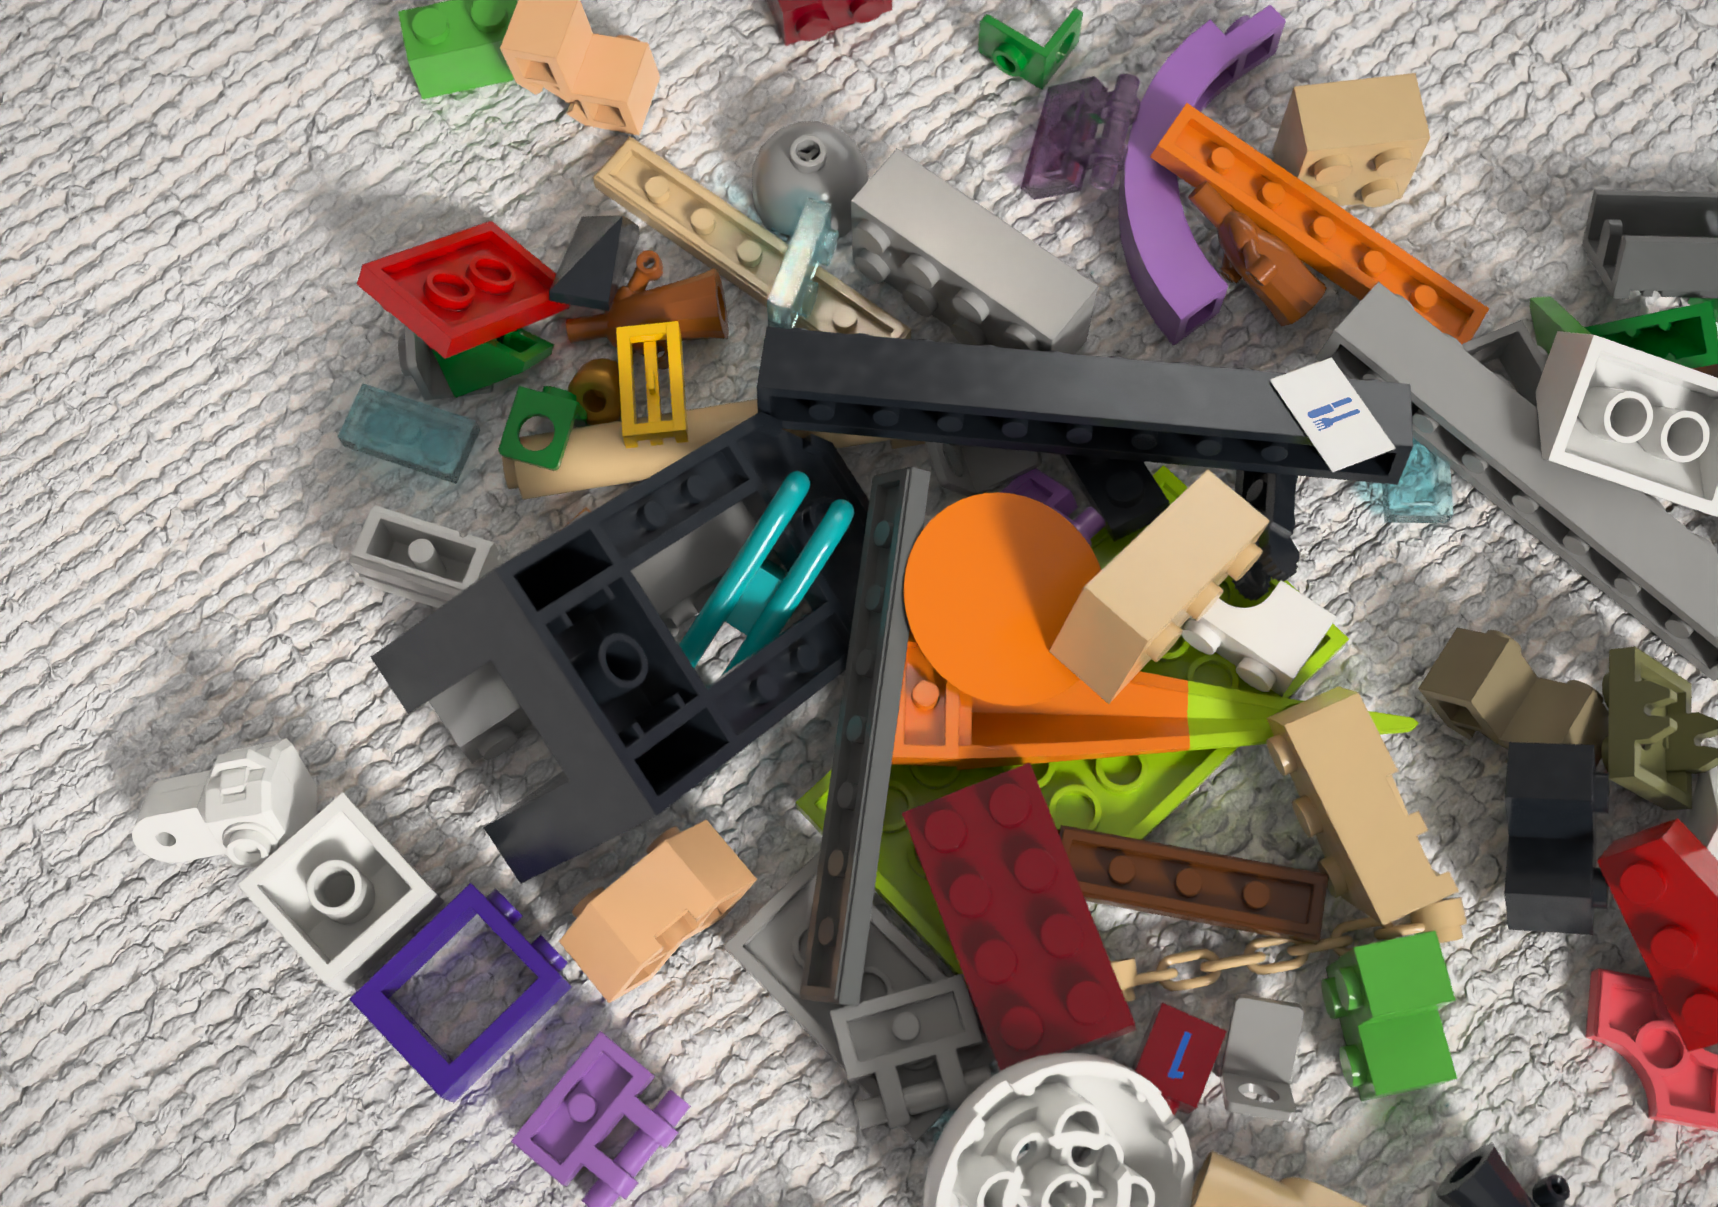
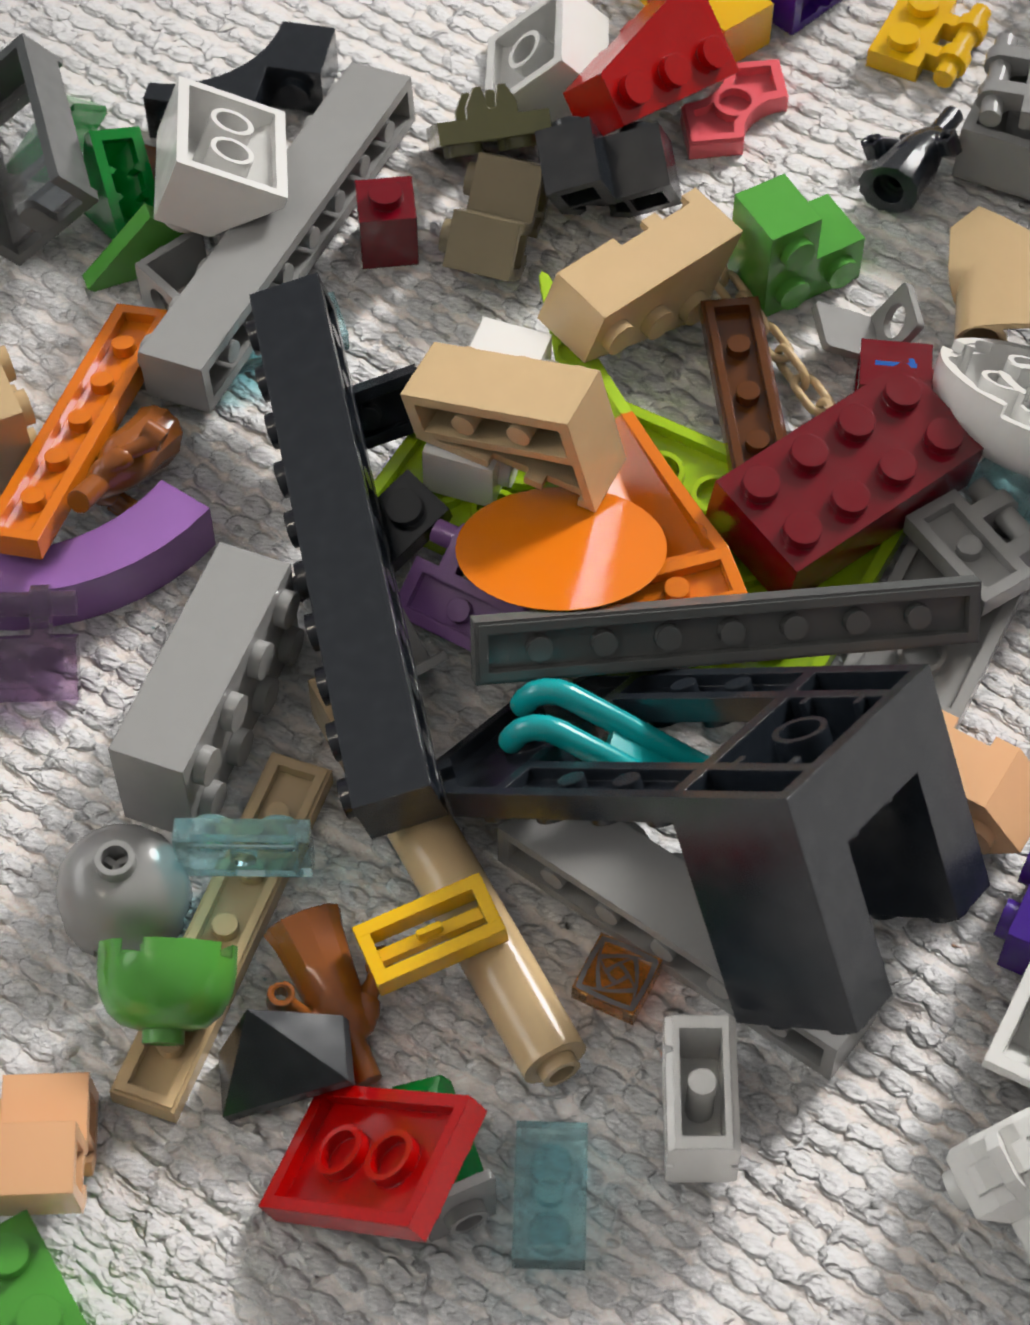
camera: 110 degrees left, 15 degrees down
green bracket [498,386,591,471] -> none
pearl gold piece [567,358,621,425] -> none
white sticker [1270,357,1396,472] -> none
none -> bright green cylinder [96,937,238,1046]
none -> dark red brick [355,176,419,269]

